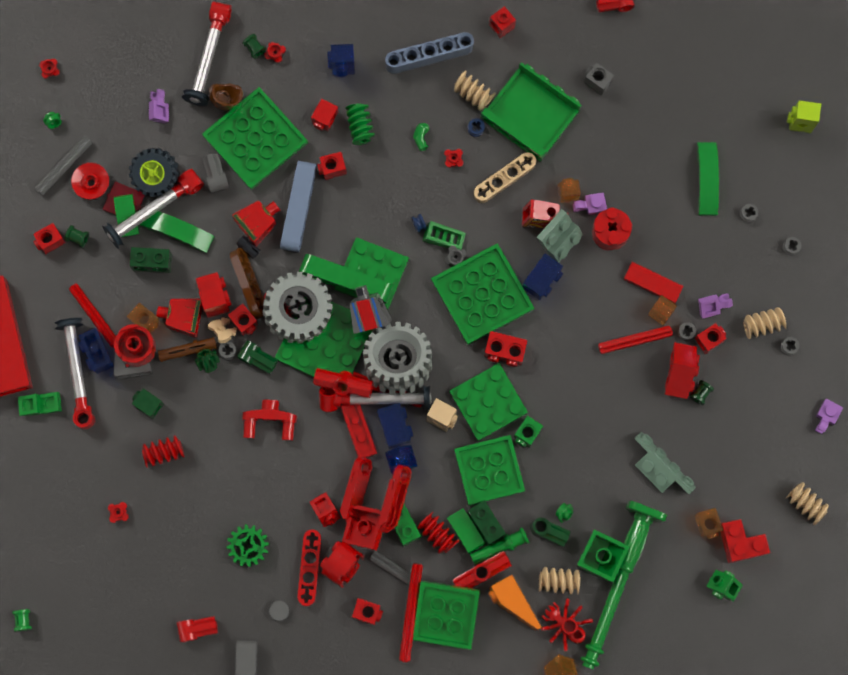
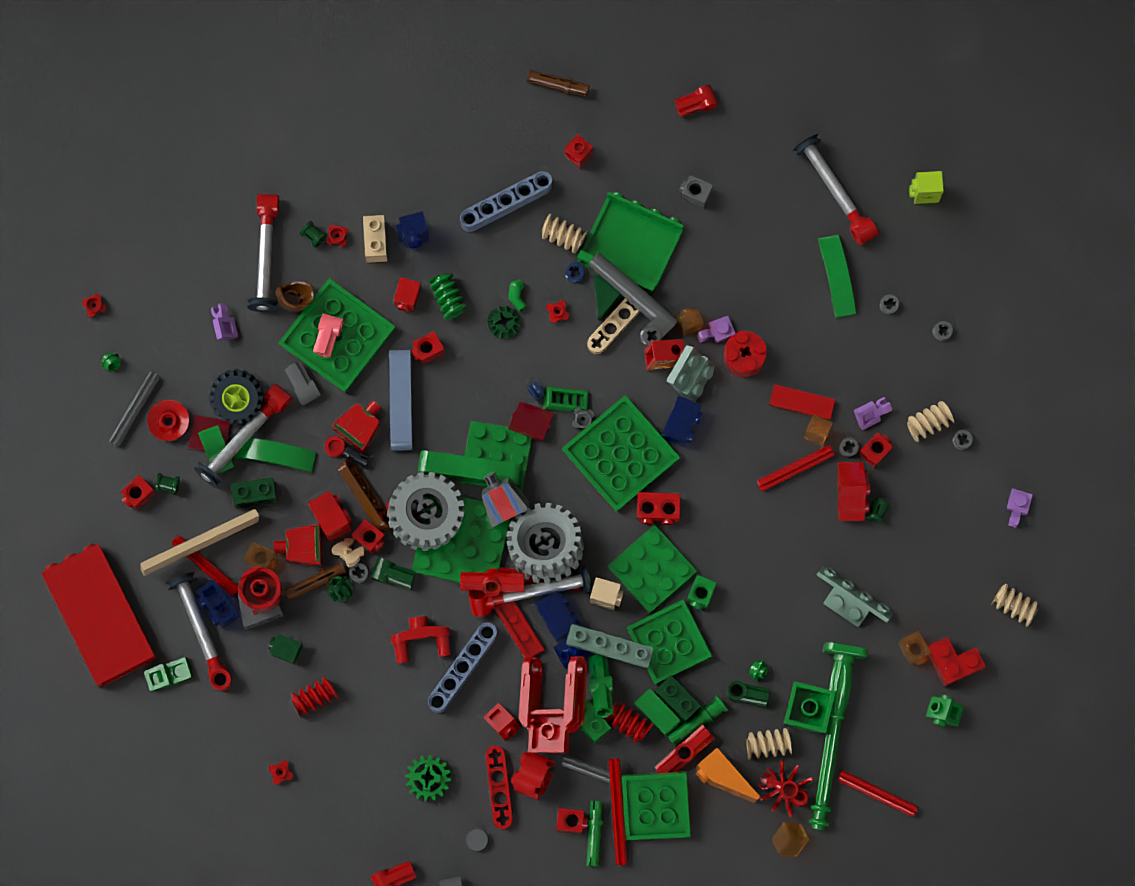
camera: 10 degrees left, 0 degrees up
none -> tan tile [140,509,259,576]
none -> coral piece [313,313,344,358]
none -> red tile [324,436,346,458]
none -> tan brick [363,215,387,263]
none -> sand blue beam [428,623,497,713]
none -> dark green gear [487,306,521,339]
none -> dark red piece [508,401,554,442]
none -> sand green bracket [566,624,653,668]
none -> green pin [586,801,604,867]
none -> dark grey axle [588,252,678,345]
none -> green piece [588,654,613,718]
none -> dark green slope [593,275,621,320]
none -> piece [793,134,879,246]
none -> red axle [838,770,918,817]

